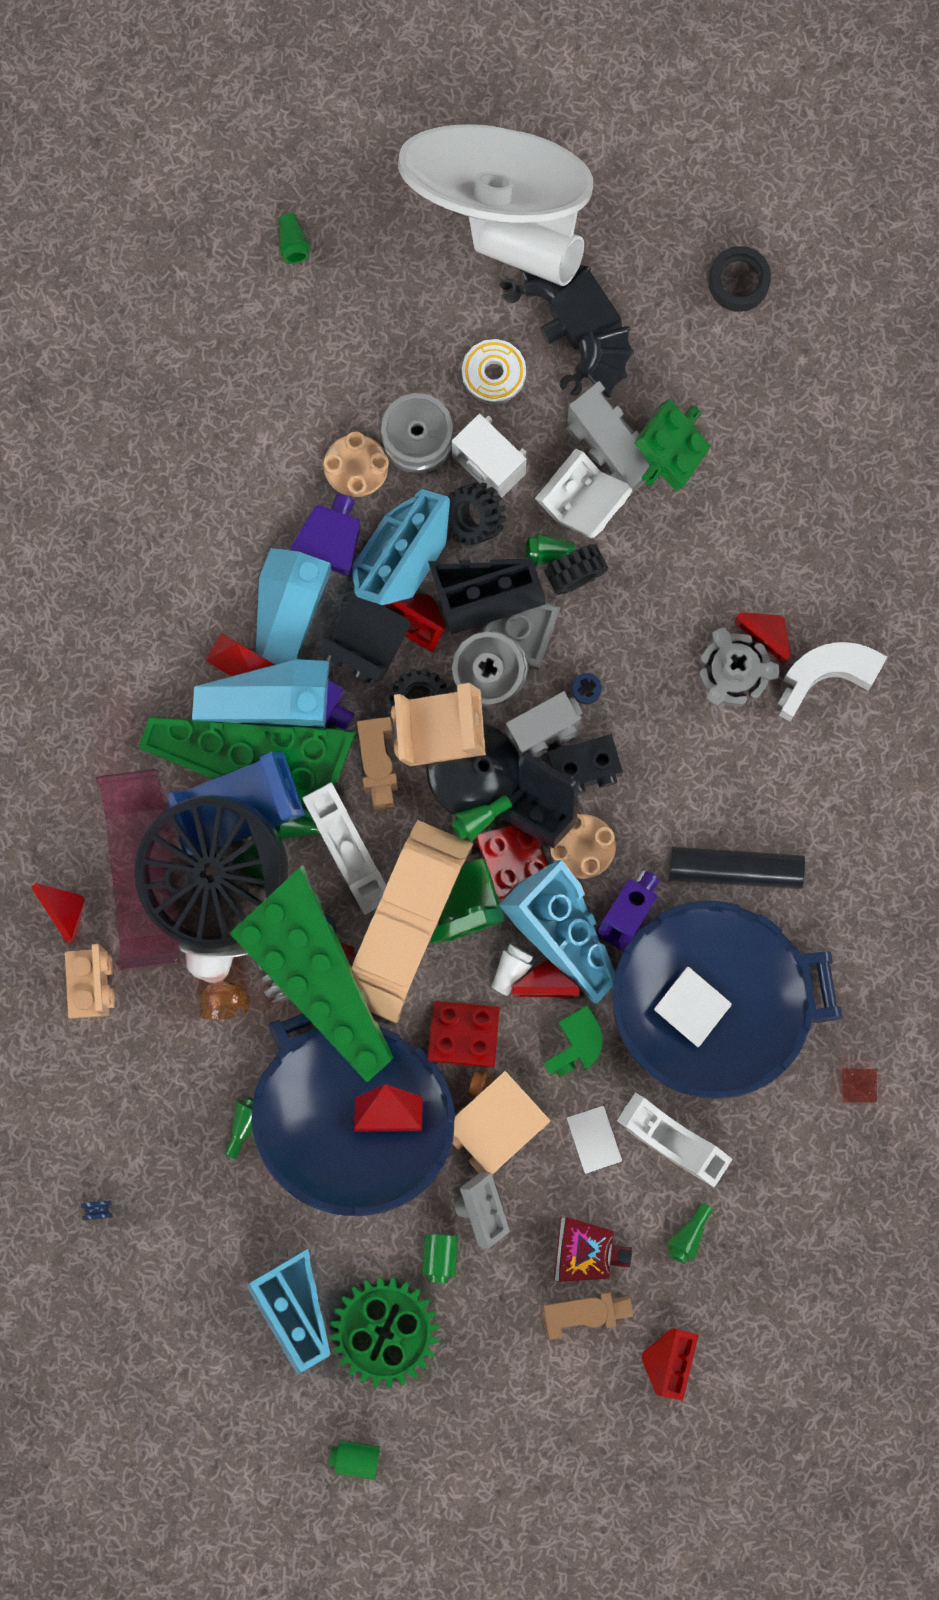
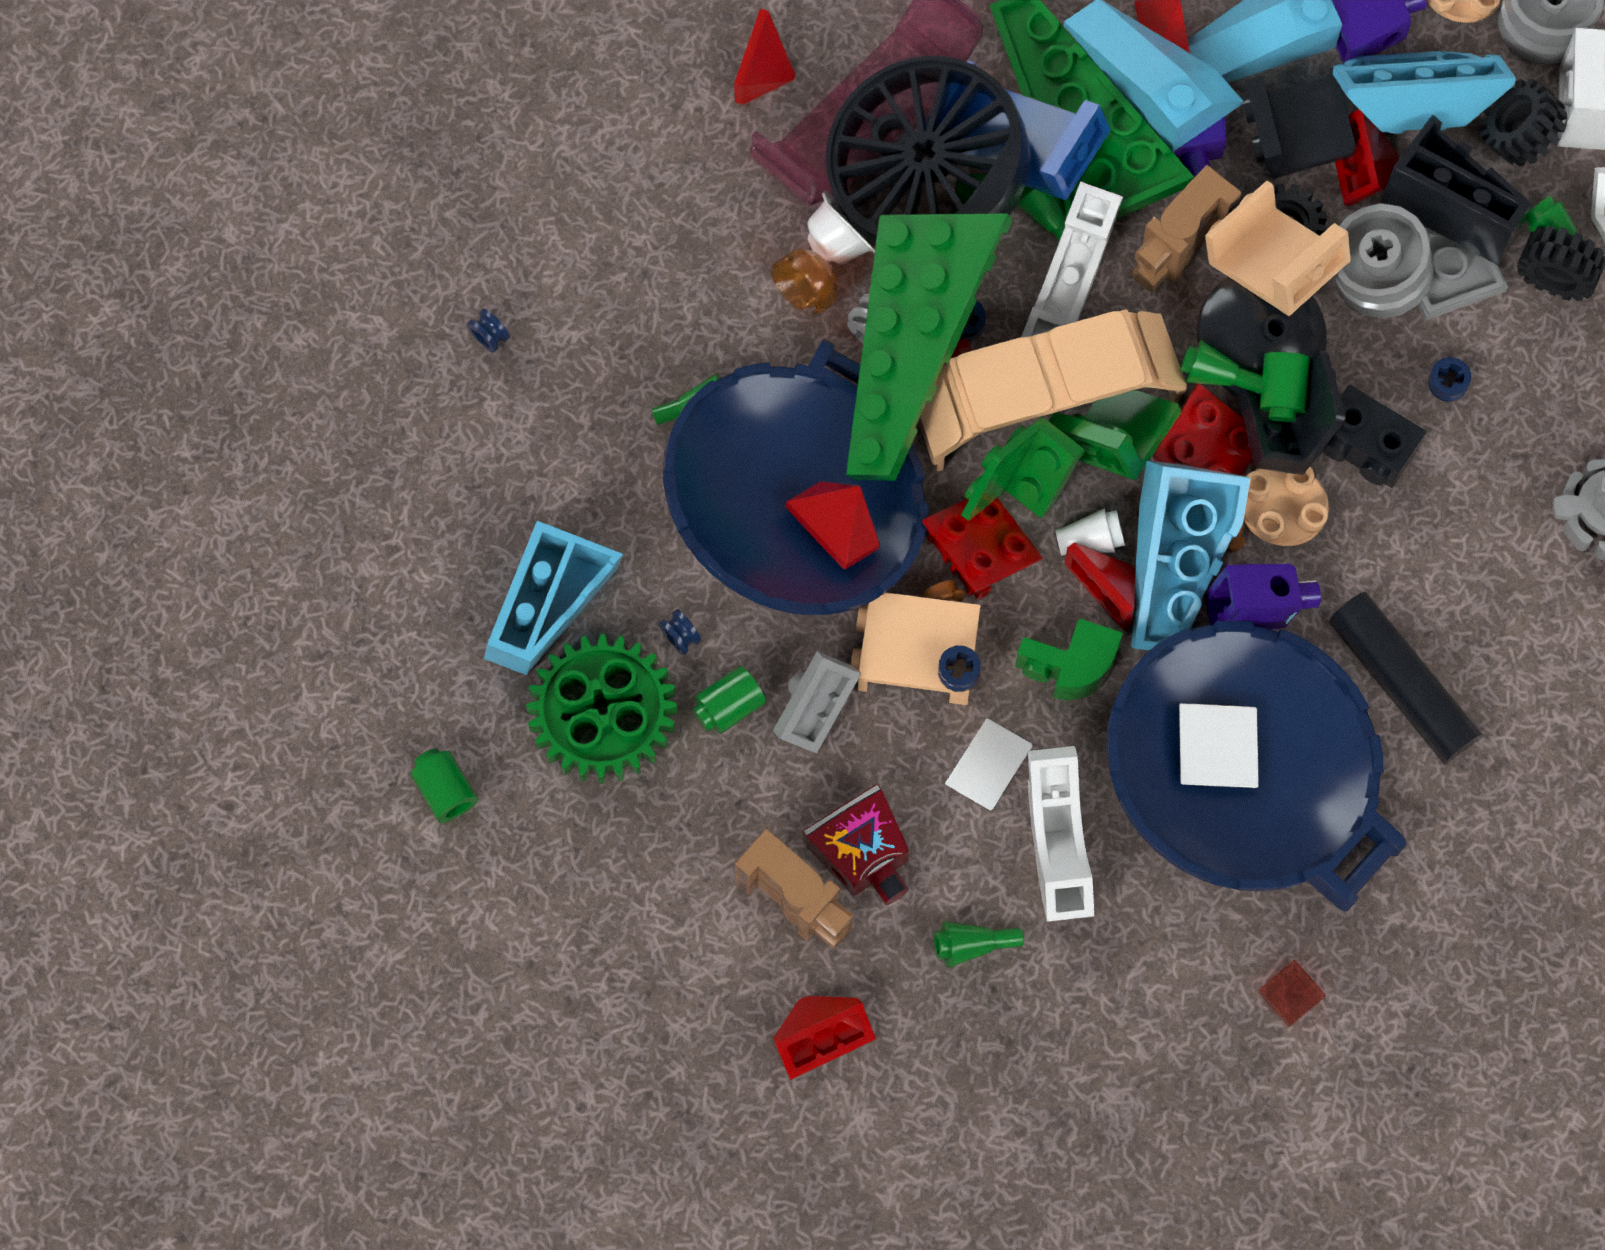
camera: 50 degrees right, 10 degrees down
light nougat bracket [65,944,115,1019] -> none
light grey brick [505,691,583,758] -> none
none -> dark blue bush [658,609,702,655]
none -> dark blue bush [938,645,980,692]
none -> green bracket [961,416,1085,521]
none -> green brick [1260,352,1310,422]

